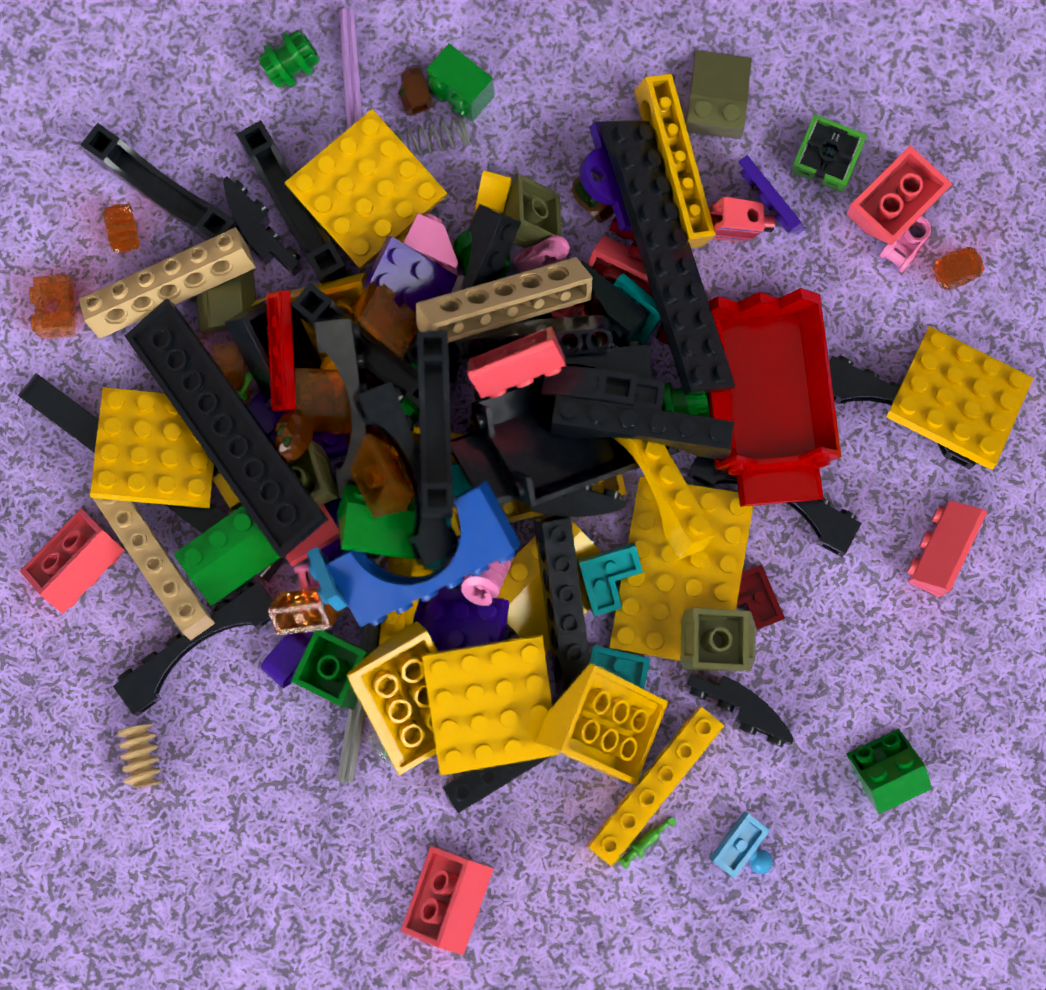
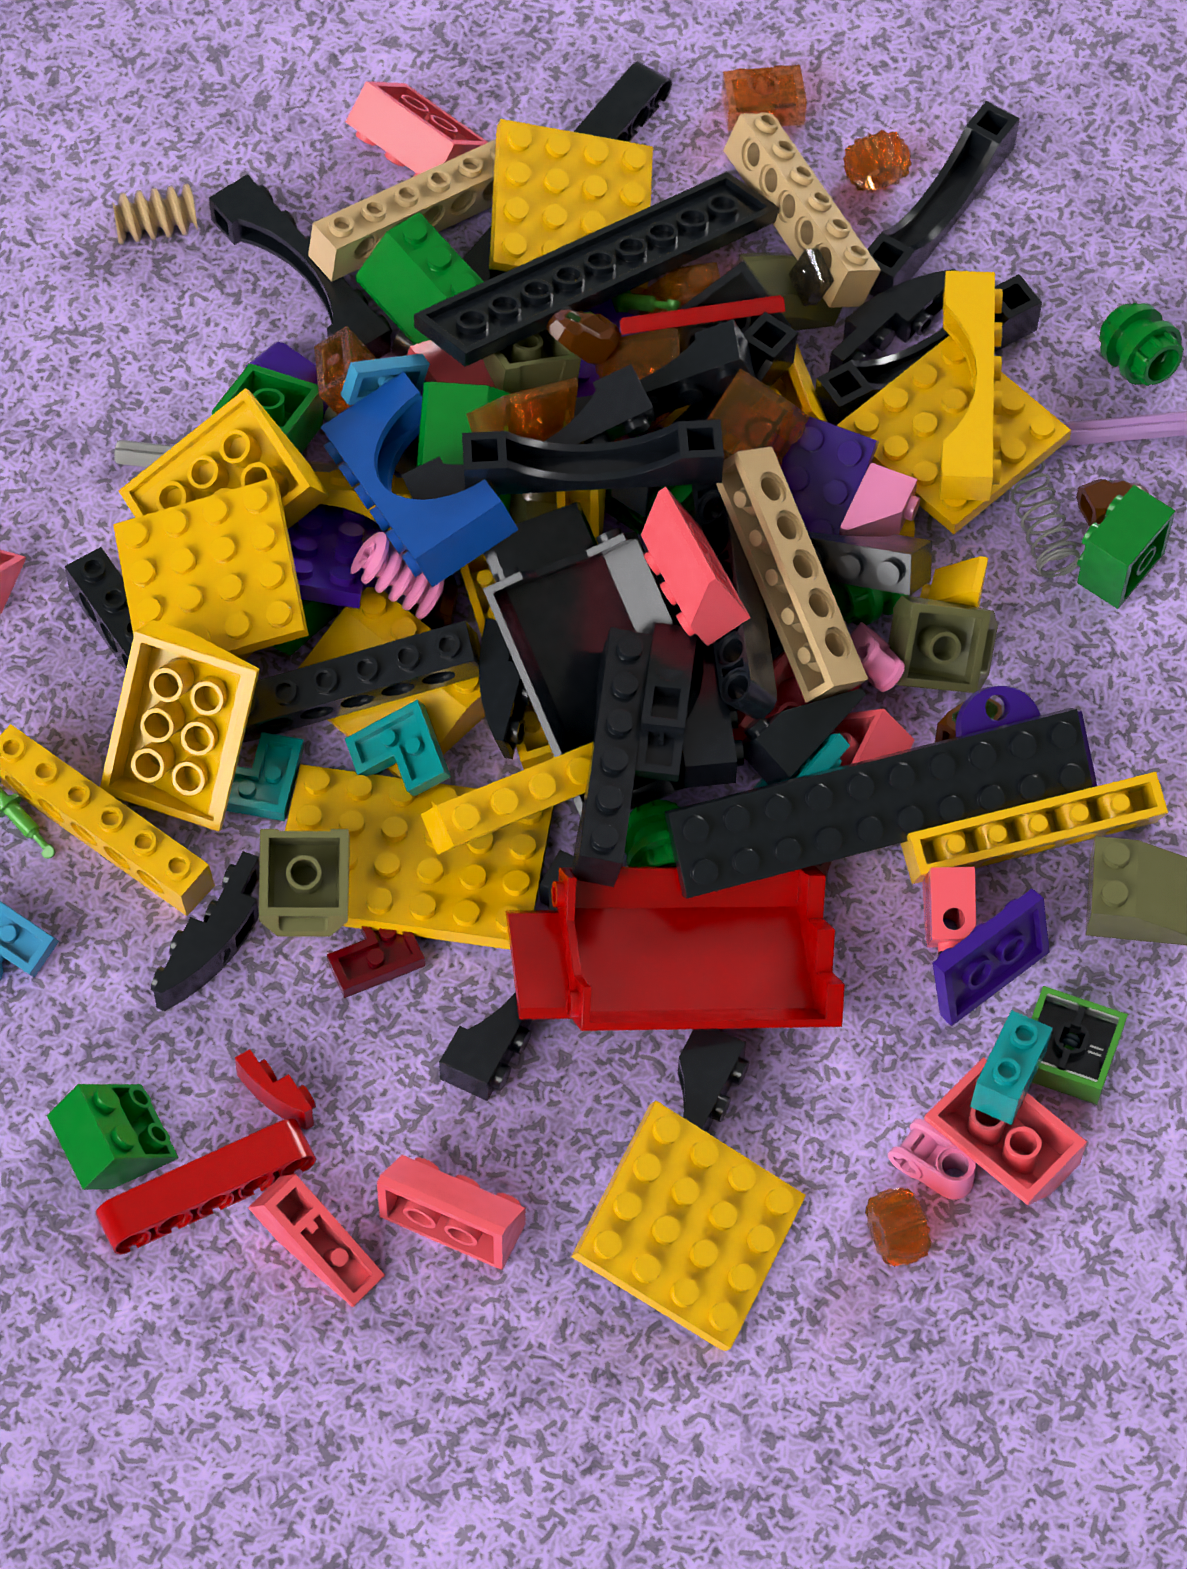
camera: 85 degrees right, 20 degrees down
none -> red beam [95,1118,317,1255]
none -> red slope [235,1049,316,1130]
none -> coral slope [248,1174,385,1307]
none -> clear smoke plate [789,248,834,306]
none -> yellow arch [940,271,1002,501]
none -> teal brick [970,1010,1053,1125]

